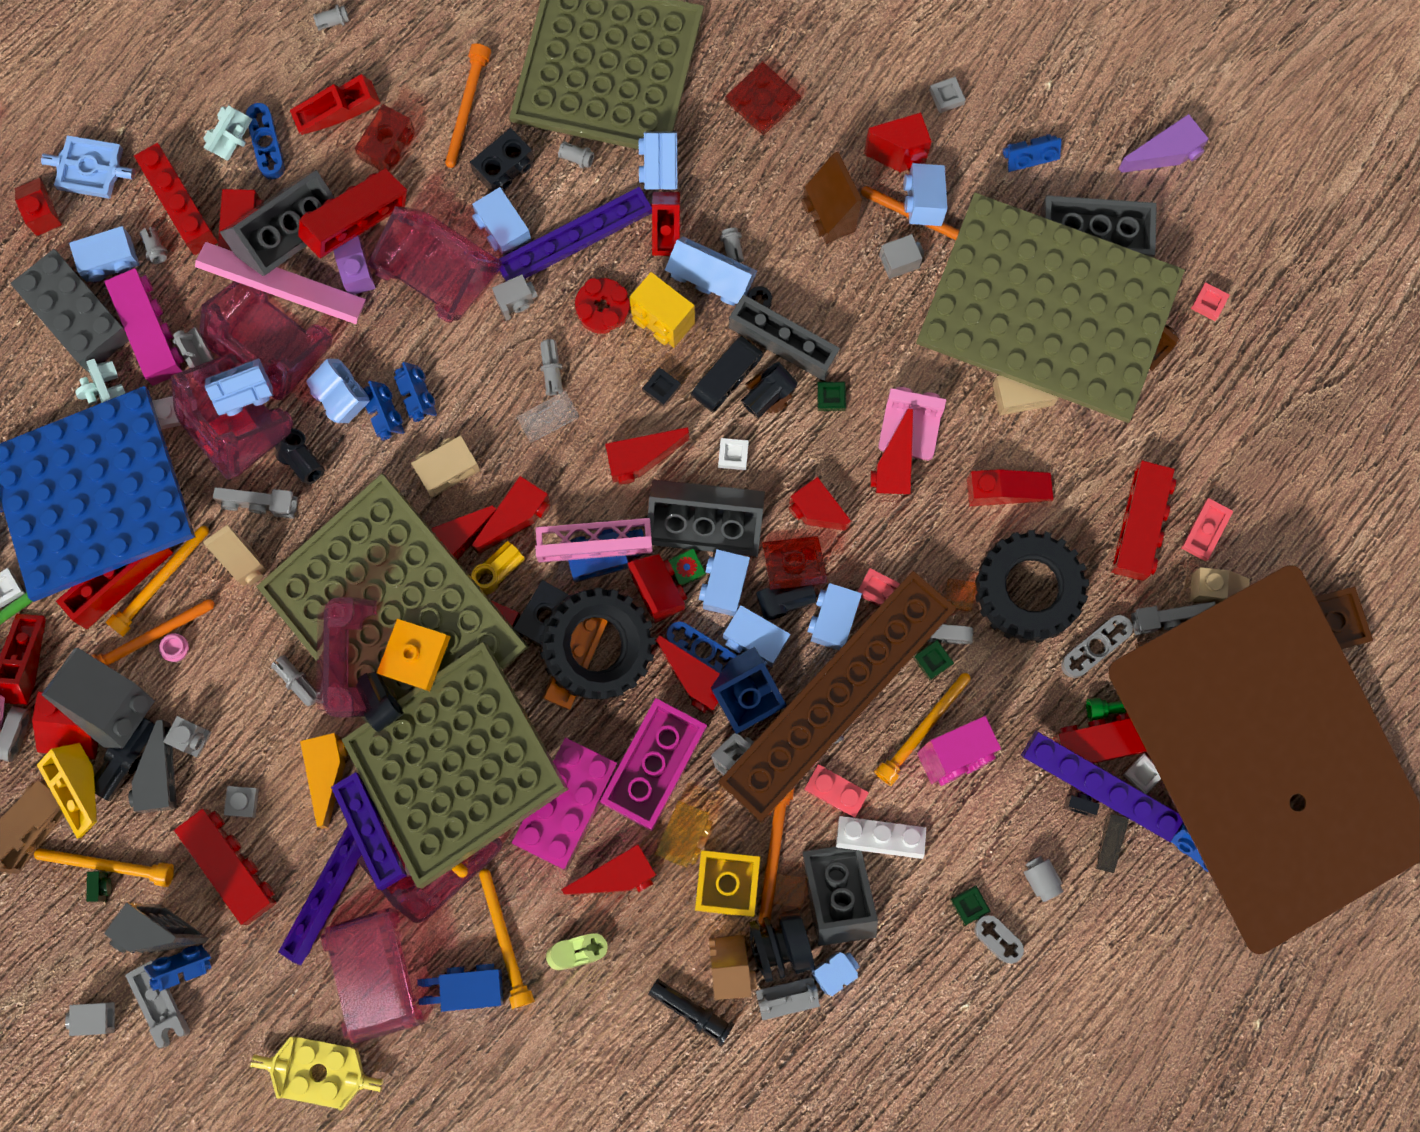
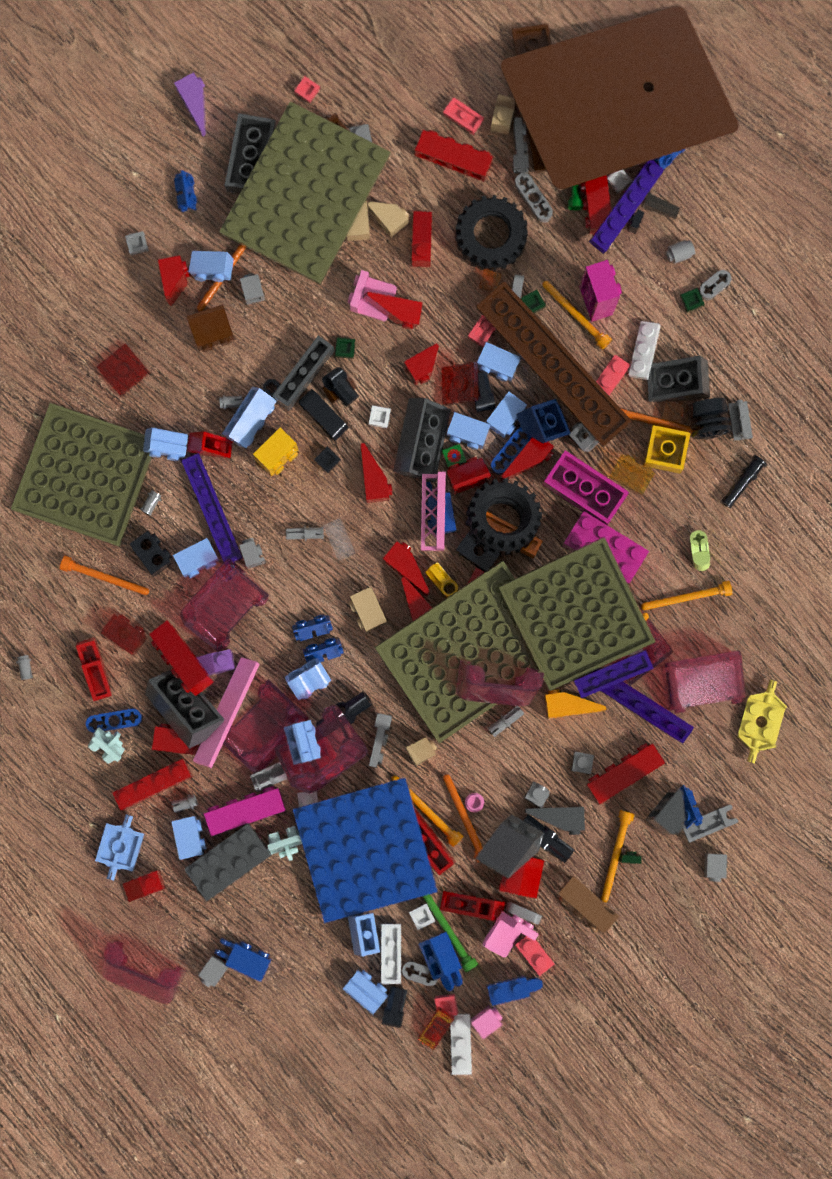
camera: 85 degrees left, 5 degrees up
yellow slope [37,743,97,838] -> none
black piece [356,671,404,732] -> none
light orange plate [377,619,450,692] -> none
blue hinge [417,964,504,1012] -> none
red slope [561,845,656,895] -> none
red plate [575,278,630,334] -> none
medium nougat wedge [709,935,757,1000] -> none
light blue brick [811,952,860,996] -> none
none -> light grey plate [350,124,372,142]
none -> tan slope [367,202,409,238]

